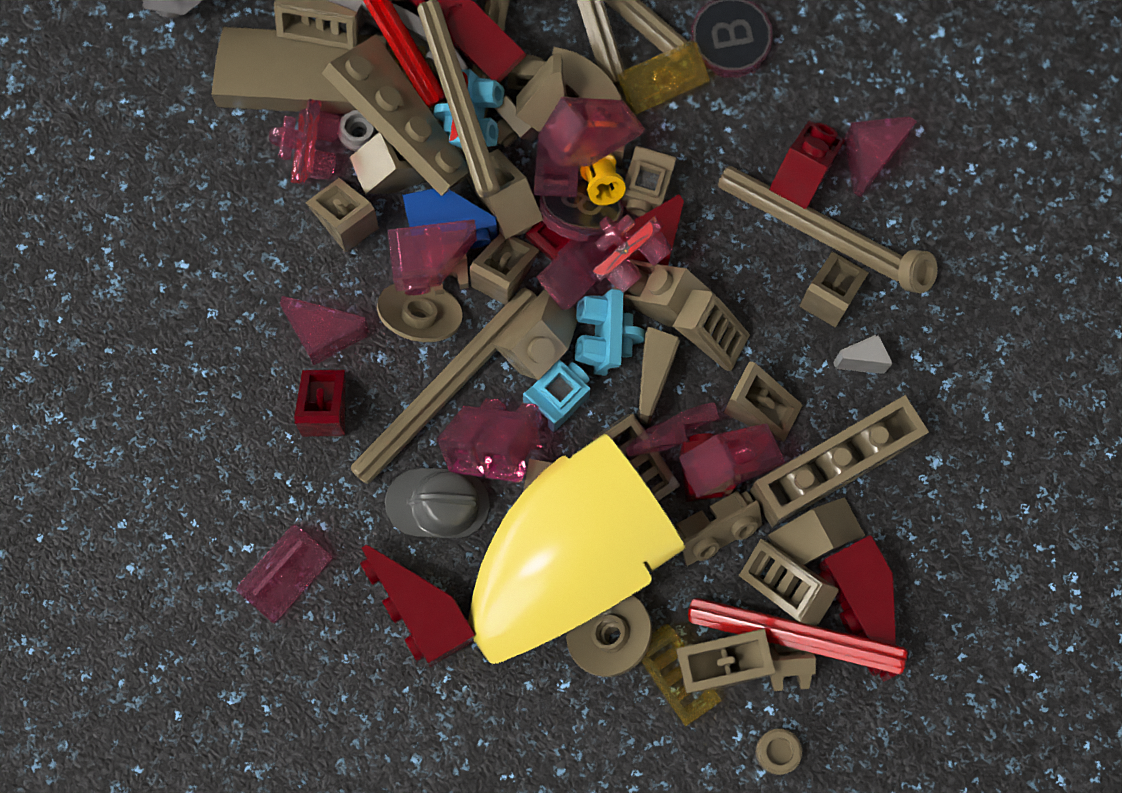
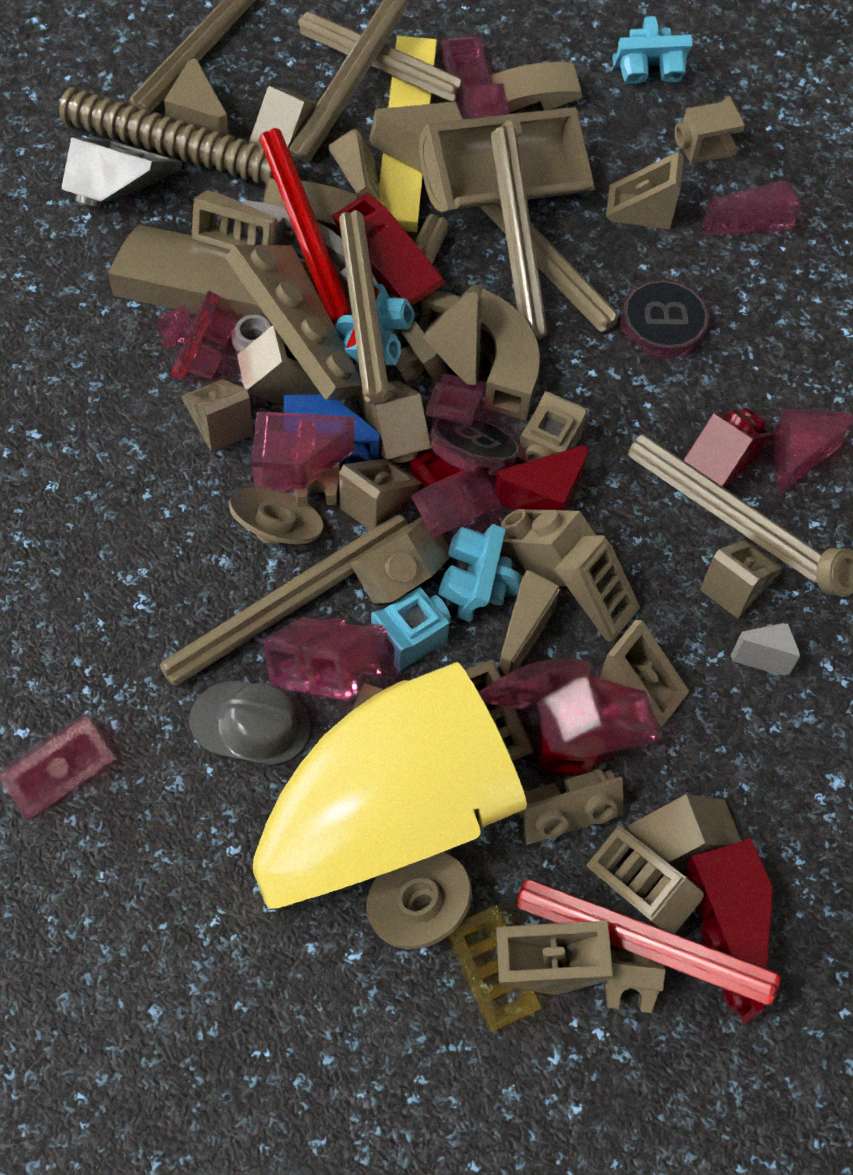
camera: 10 degrees right, 15 degrees down
clear pink slope [279,296,369,366] -> none
dark red slope [294,370,346,437] -> none
dark red slope [360,544,475,667] -> none
clear pink slope [537,97,645,166] -> none
yellow bush [580,149,626,206] -> none
clear pink hips [592,214,673,293] -> none
clear yellow plate [618,40,710,115] -> none
dark tan brick [750,395,929,528] -> none
dark tan tile [756,729,802,775] -> none

